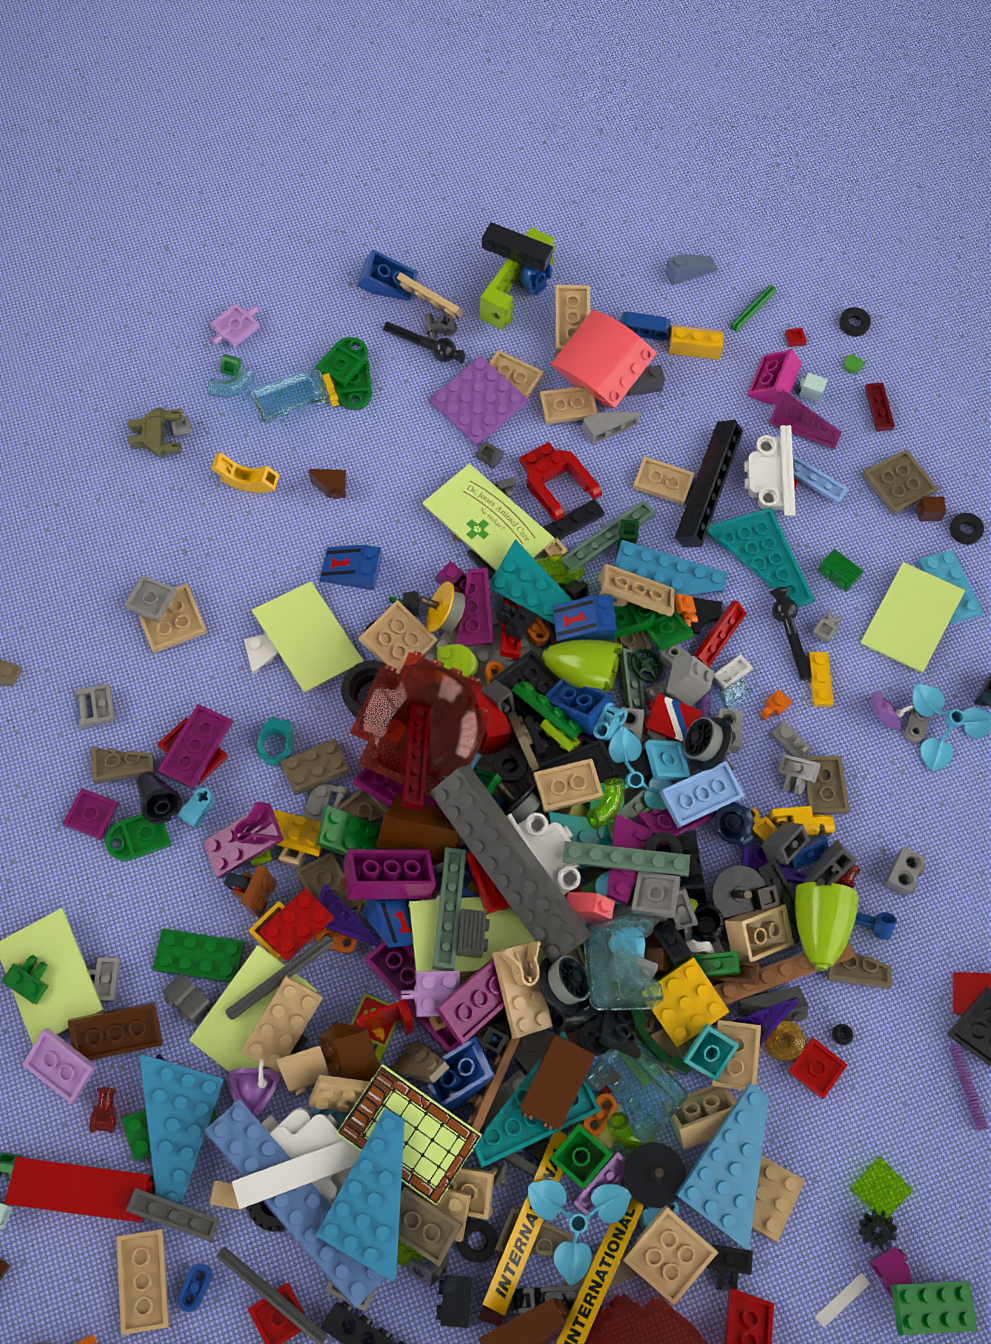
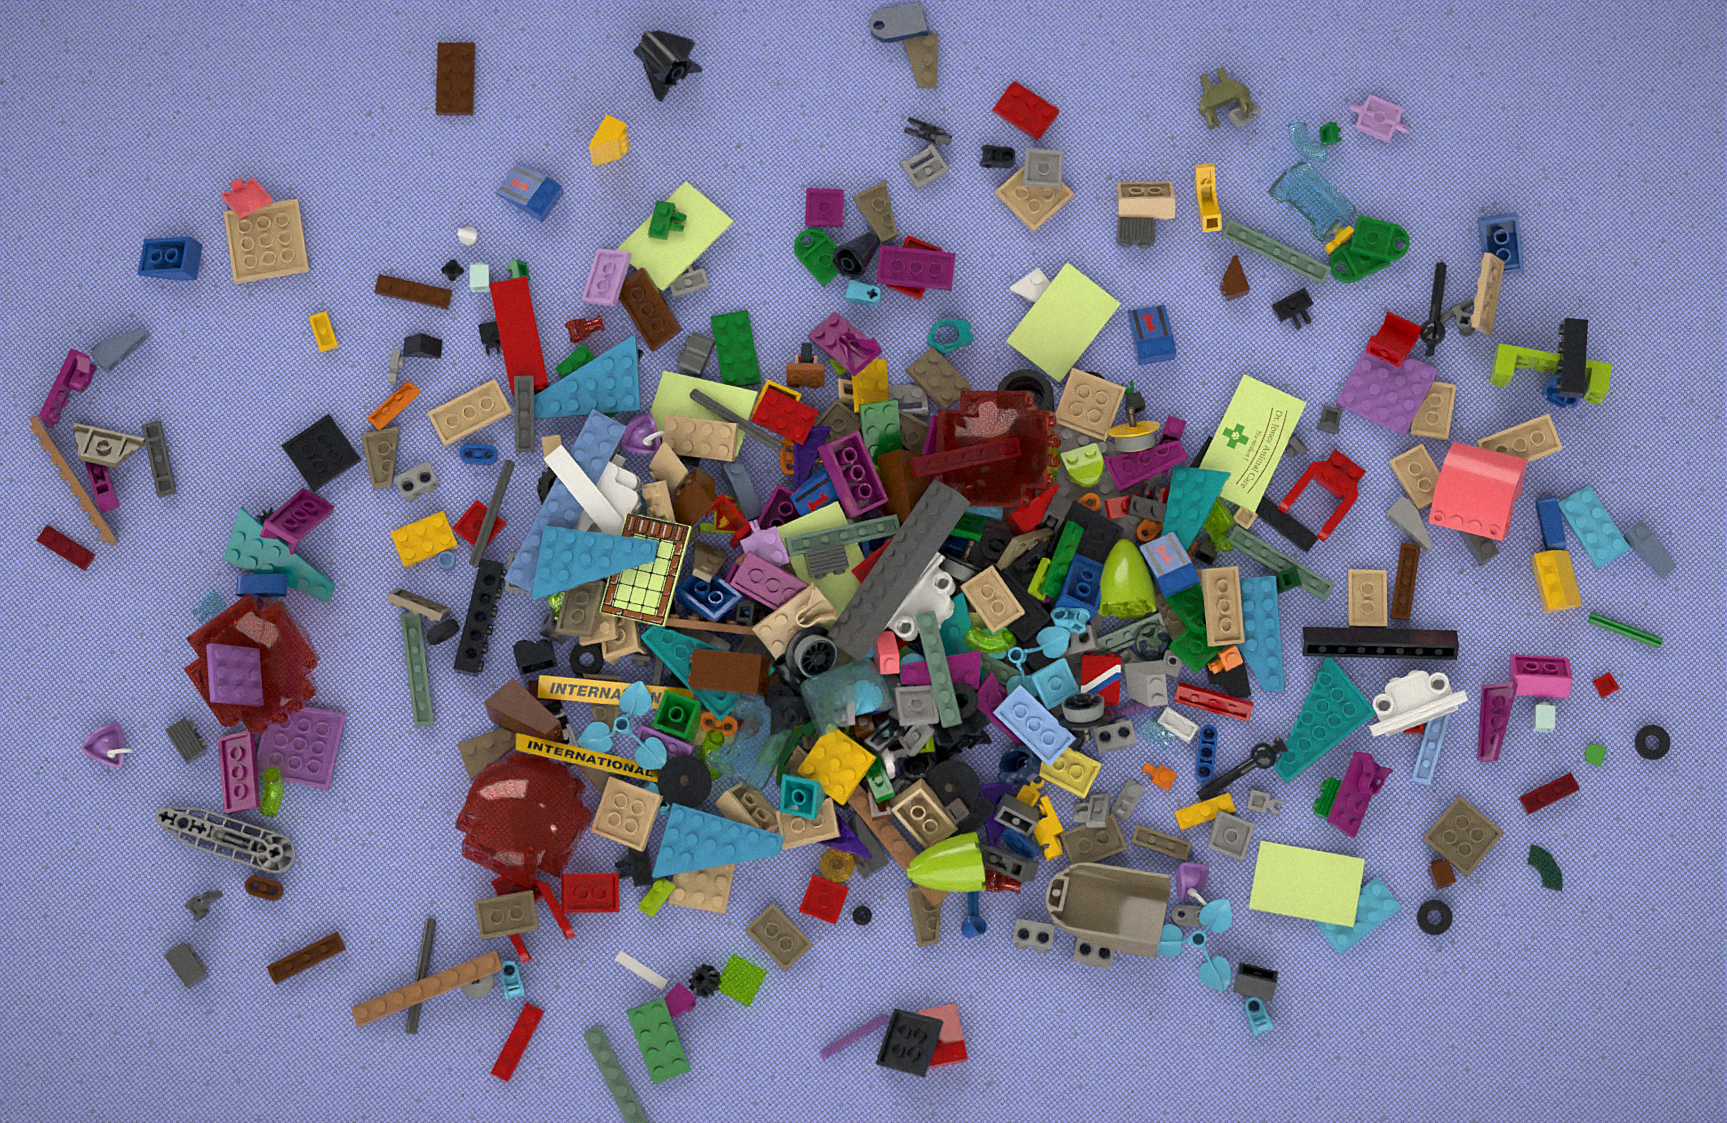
camera: 75 degrees right, 10 degrees up
none -> black slope [403,333,443,359]
none -> black plate [478,321,500,356]
none -> lime plate [637,877,675,918]
none -> sand blue slope [721,458,763,522]
none -> dark tan plate [745,903,814,973]
none -> black hinge [904,117,953,145]
none -> black piece [980,145,1016,169]
none -> red plate [992,80,1060,142]
none -> light yellow plate [1039,747,1102,799]
none -> dark tan windscreen [1046,862,1171,959]
none -> light grey brick [1072,937,1115,970]
none -> tan slope [1116,181,1175,220]
none -> dark grey brick [1116,218,1156,249]
none -> dark tan plate [1130,824,1192,862]
none -> blue beam [1194,724,1218,783]
none -> light grey plate [1206,811,1255,861]
none -> sand green plate [1222,219,1332,285]
none -> black hinge [1271,288,1314,330]
none -> magenta plate [1326,751,1393,838]
none -> red panel [1366,311,1422,368]
none -> reddish brown plate [1390,543,1420,621]
none -> clear green tile [1527,844,1563,892]
none -> medium azure plate [1558,485,1631,569]

